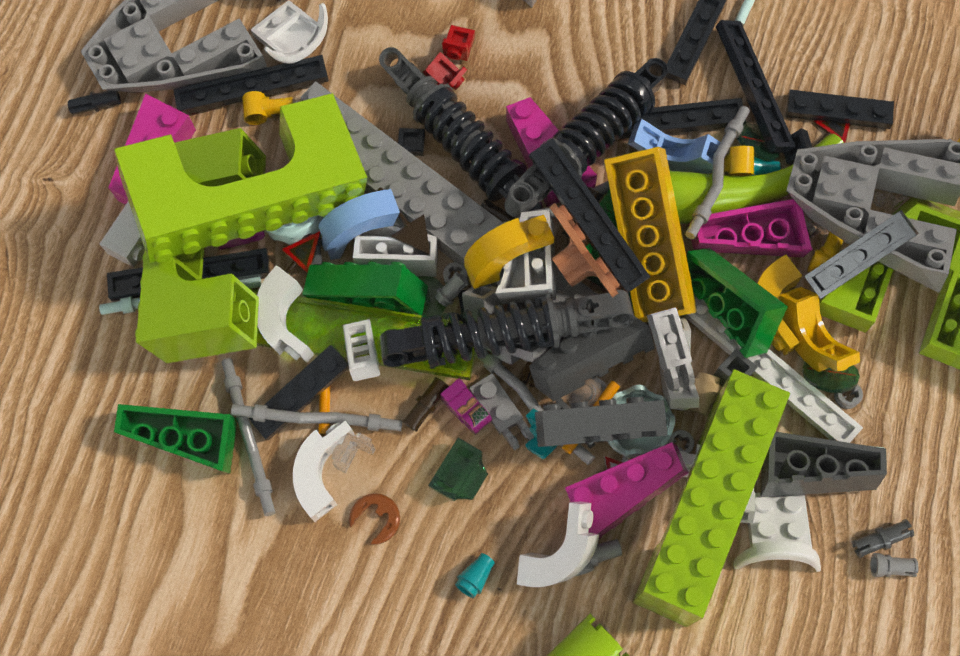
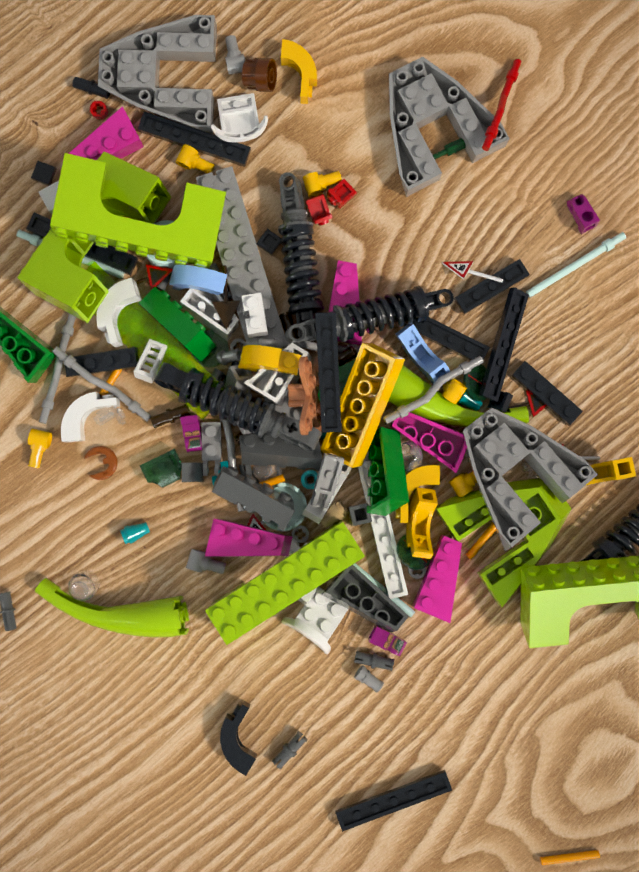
camera: 30 degrees right, 15 degrees up
white arch [517,501,599,587] -> none
plate [804,210,919,299] -> none
none -> yellow pin [28,428,52,468]
none -> black tile [31,161,57,186]
none -> red bush [90,101,108,120]
none -> dark grey brick [182,462,204,482]
none -> white brick [242,293,268,338]
none -> teal cone [301,470,318,489]
none -> yellow pin [302,171,342,197]
none -> magenta leg [368,624,407,656]
none -> clear hair [401,441,423,472]
none -> dark pink wedge [412,535,462,623]
none -> piece [442,261,503,282]
none -> light orange bar [465,522,496,560]

